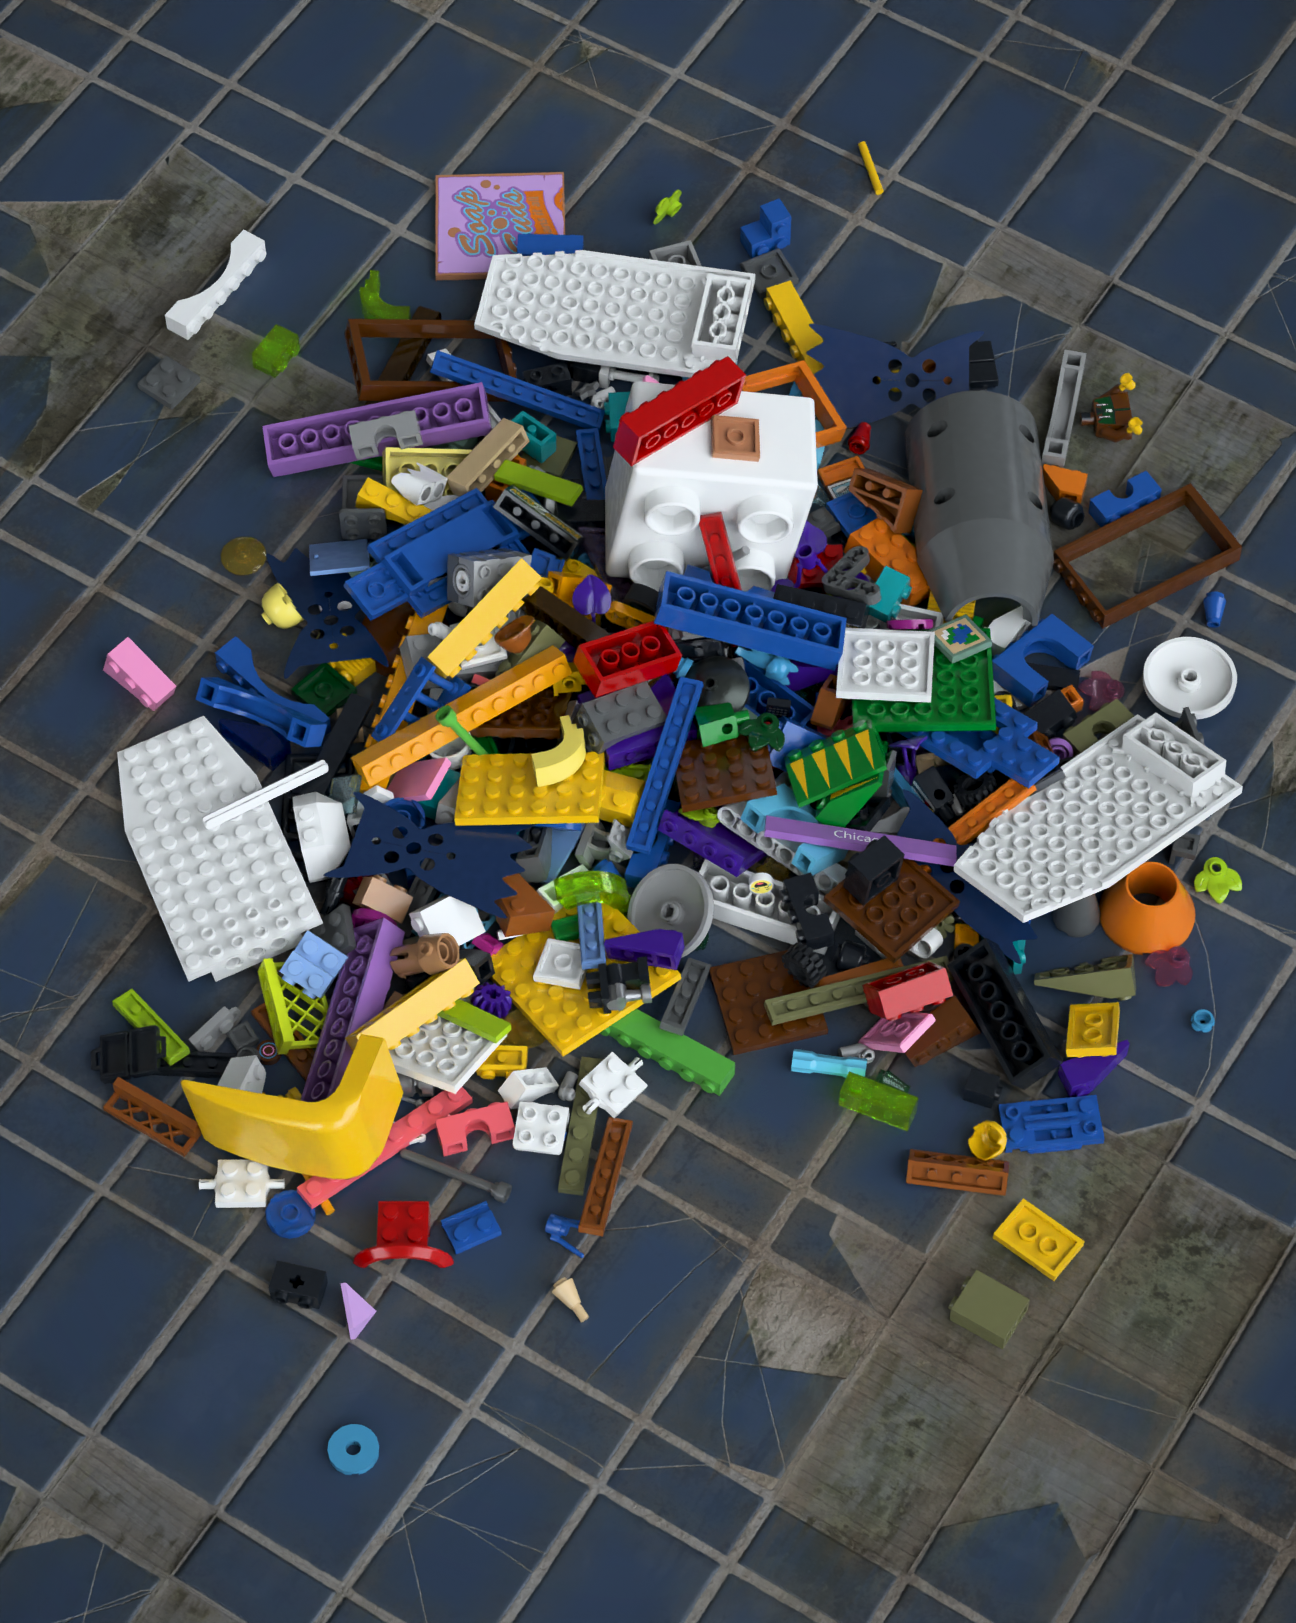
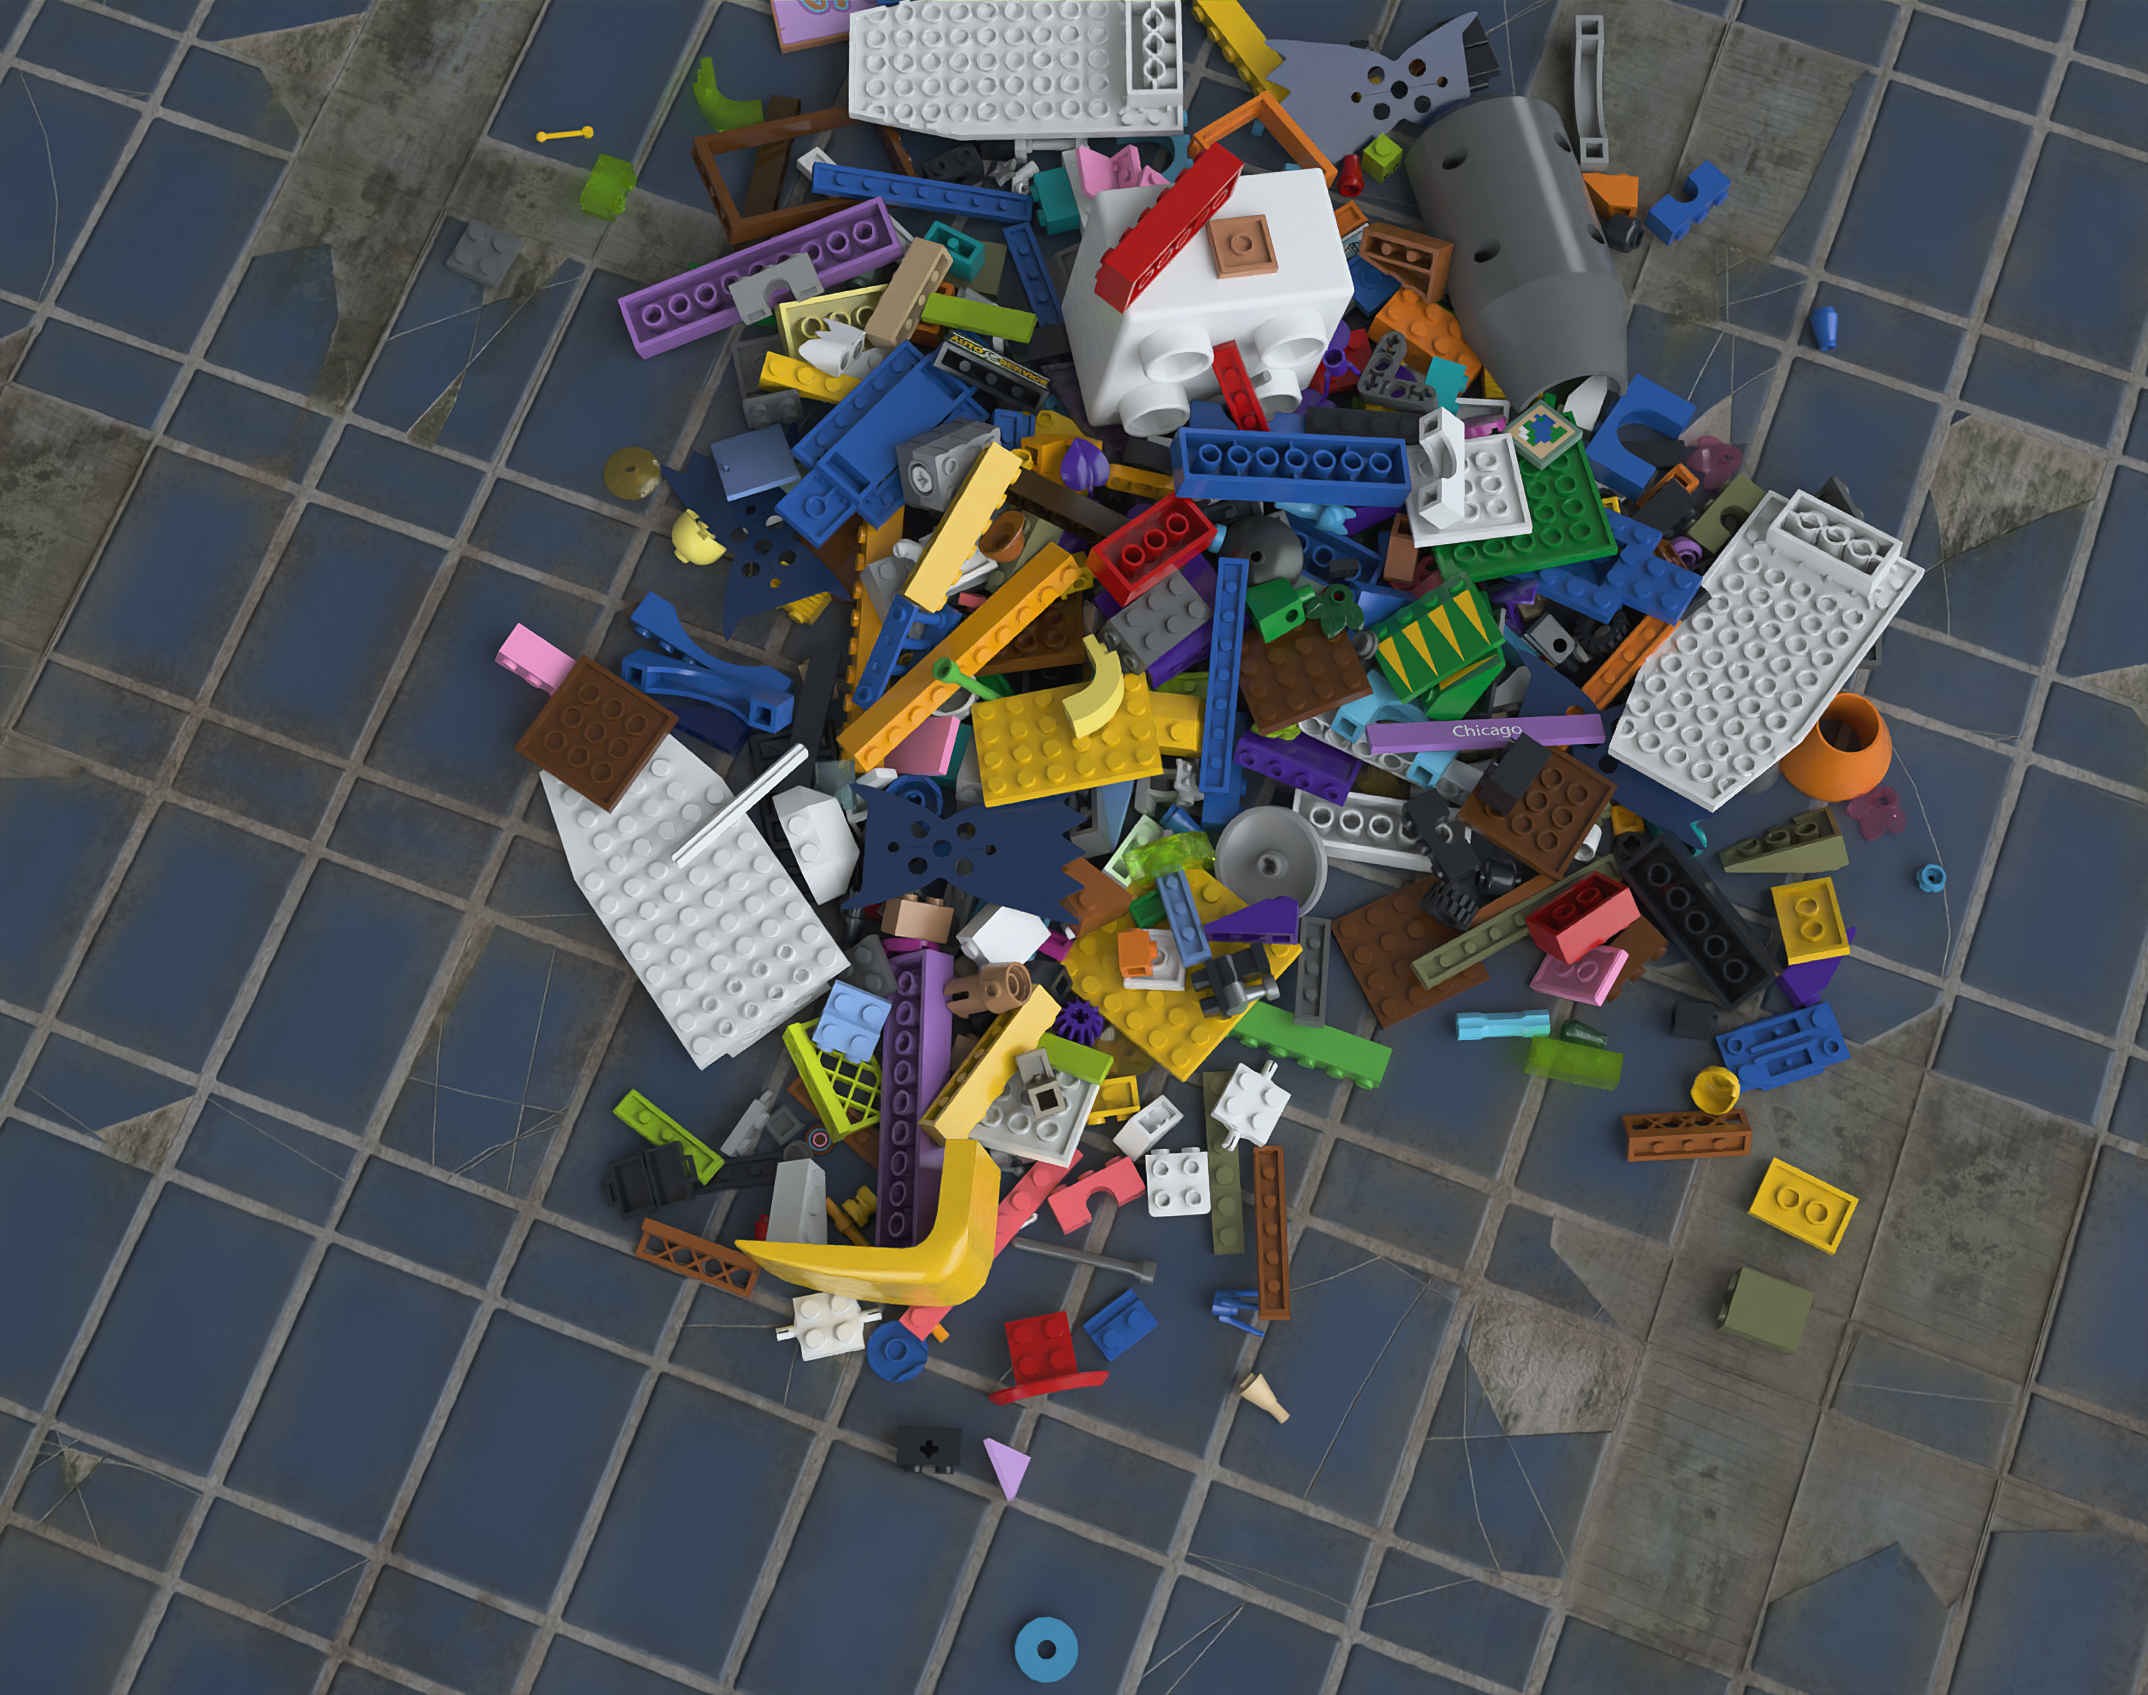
camera: 10 degrees left, 15 degrees up
white arch [165,229,266,340] -> none
dark green plate [291,663,357,717] -> none
light grey arm [558,1071,578,1101] -> none
tile [749,873,773,894] -> none
light grey arm [838,1043,875,1063] -> none
reddish brown door [1053,483,1242,629] -> none
torso [1080,373,1143,443] -> none
white dish [1143,637,1237,719] -> none
lime plate [1194,857,1242,904] -> none
none -> reddish brown plate [514,654,679,814]
none -> yellow hinge [536,126,594,142]
none -> dark tan brick [1014,1046,1066,1119]
none -> orange brick [1118,928,1158,978]
none -> dark grey plate [1351,630,1378,660]
none -> lime brick [1361,133,1403,184]
none -> white arch [1418,407,1464,529]

